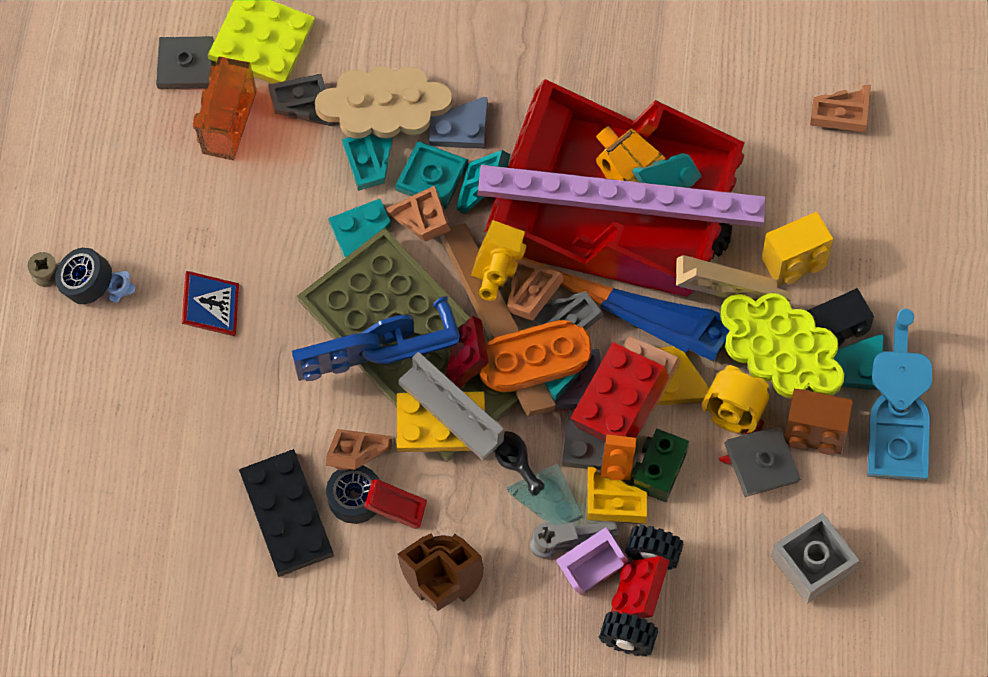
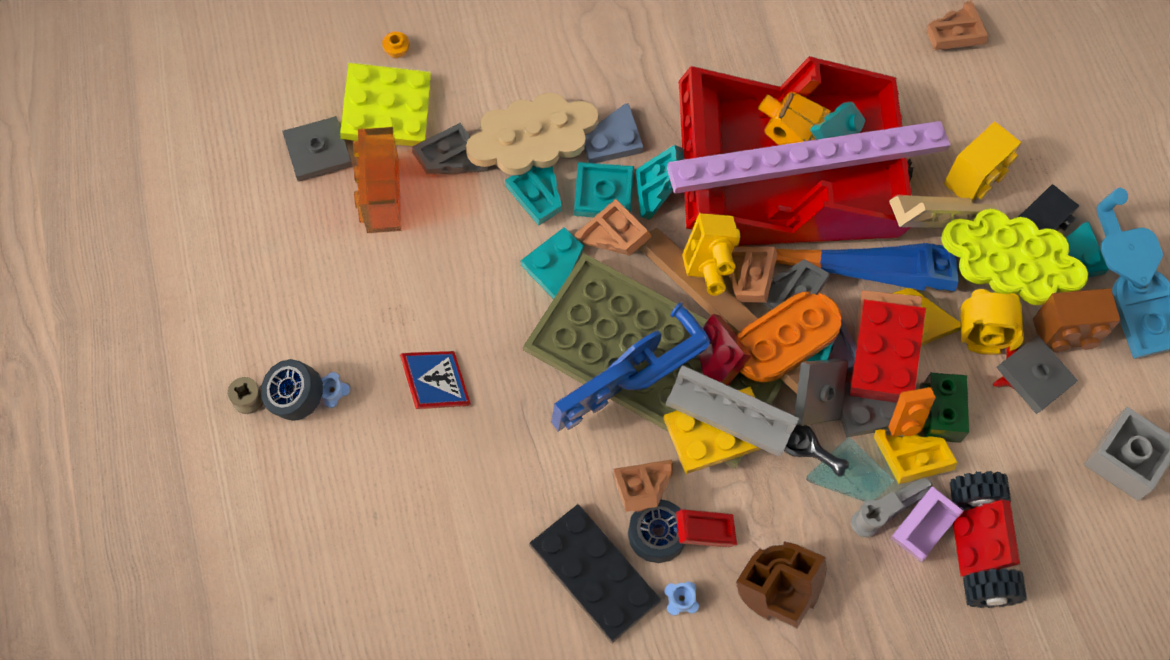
camera: 25 degrees left, 0 degrees up
none -> light blue plate [665,581,699,616]
none -> dark grey plate [794,359,848,426]

